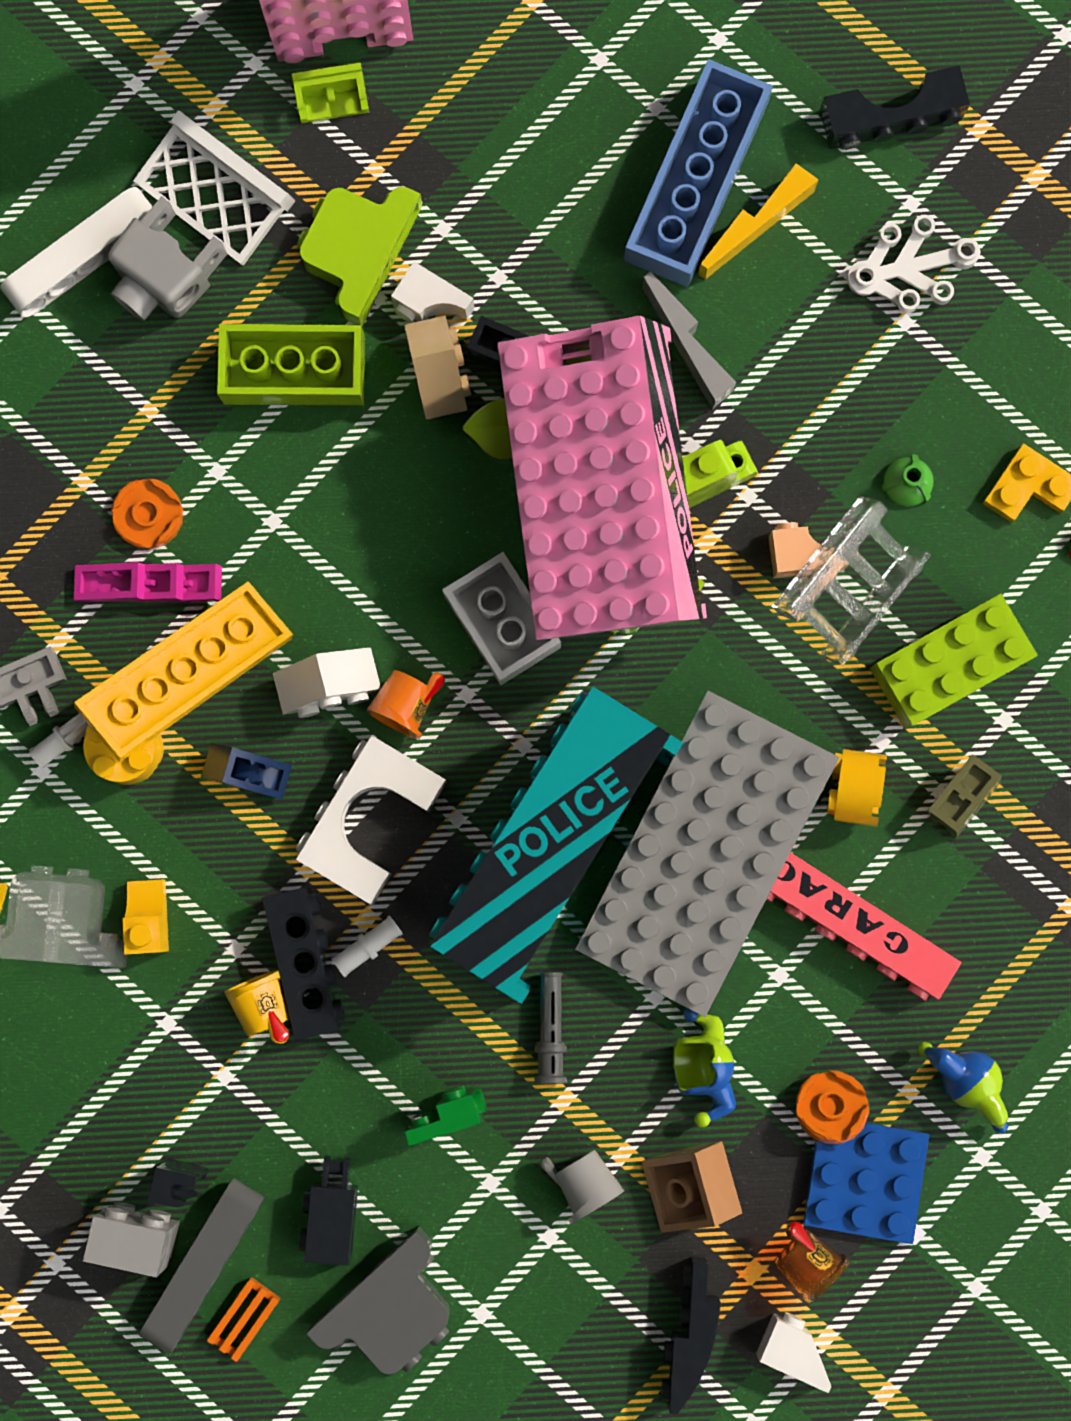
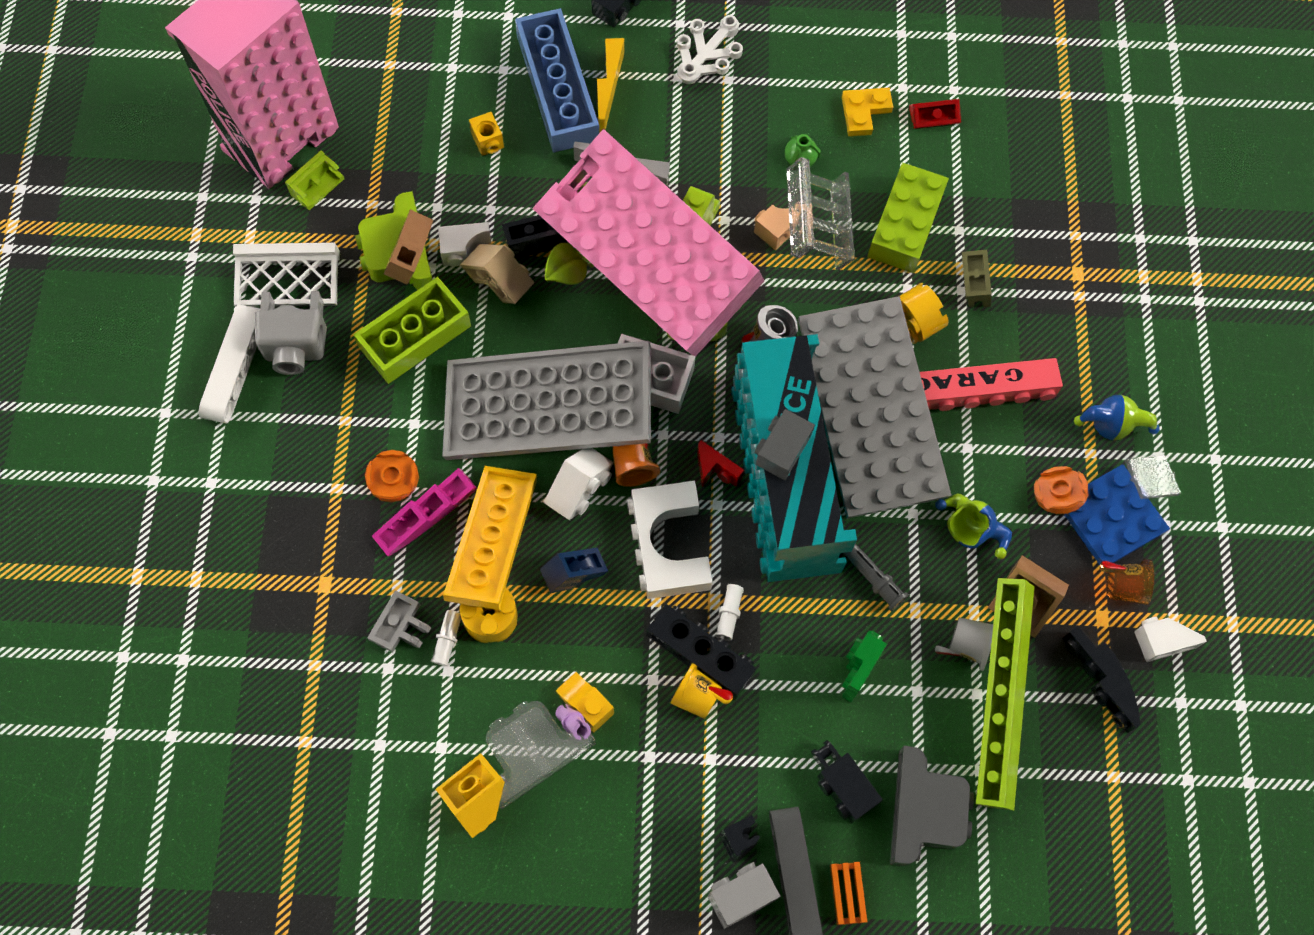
camera: 45 degrees left, 15 degrees down
none -> medium nougat slope [384,209,433,284]
none -> light grey plate [442,341,651,460]
none -> yellow brick [469,112,504,156]
none -> lavender pin [556,704,591,740]
none -> red slope [697,440,744,487]
none -> light grey hat [741,305,798,344]
none -> dark grey brick [754,409,815,480]
none -> lime brick [976,578,1034,811]
none -> clear piece [1125,456,1181,499]

